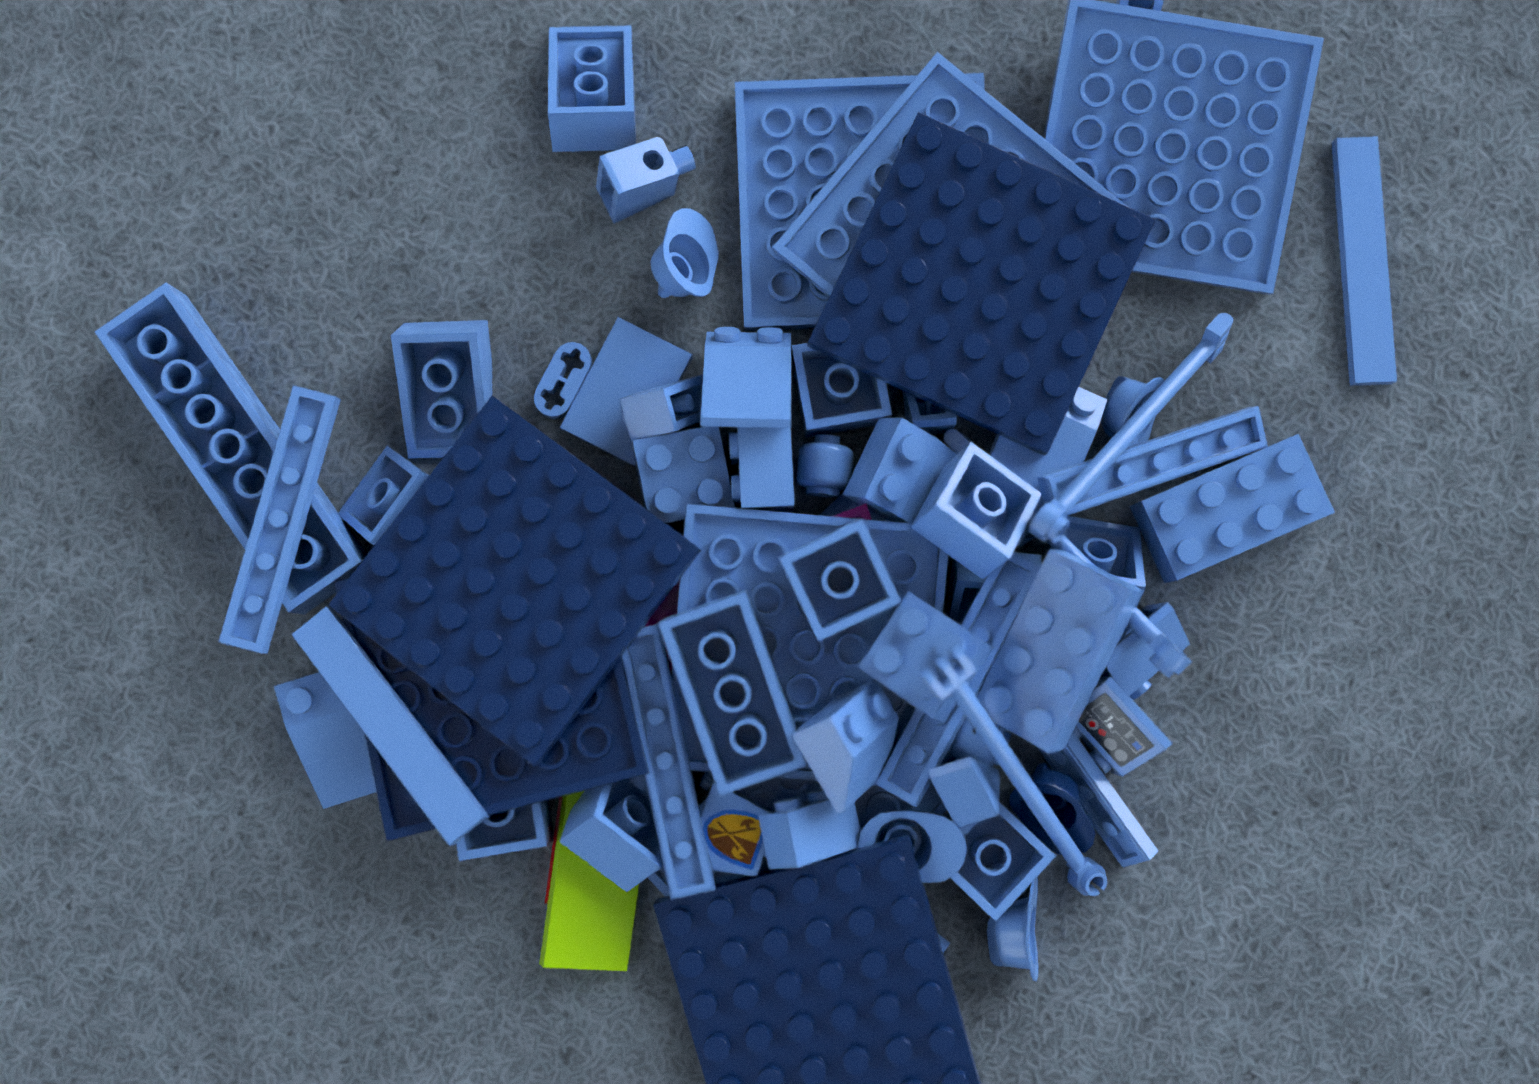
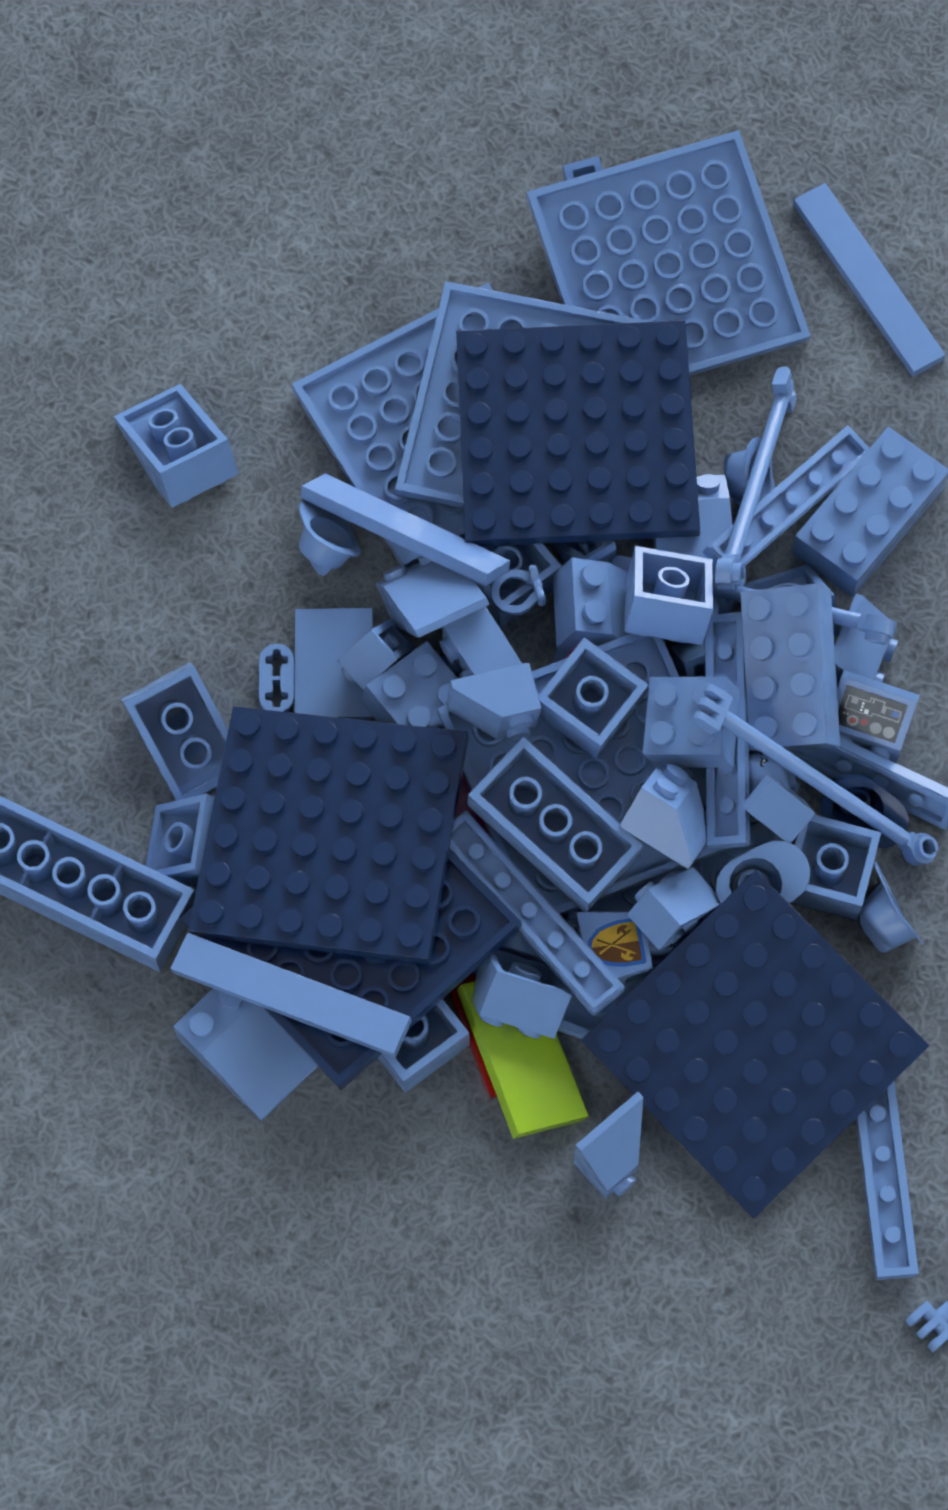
camera: 25 degrees left, 15 degrees down
medium blue plate [219,385,341,654] -> none
medium blue torso [596,137,696,224] -> none
medium blue head [797,434,854,498] -> none
none -> medium blue tile [301,473,510,586]
none -> medium blue slope [446,663,541,741]
none -> medium blue piece [491,565,546,616]
none -> medium blue slope [574,1092,643,1199]

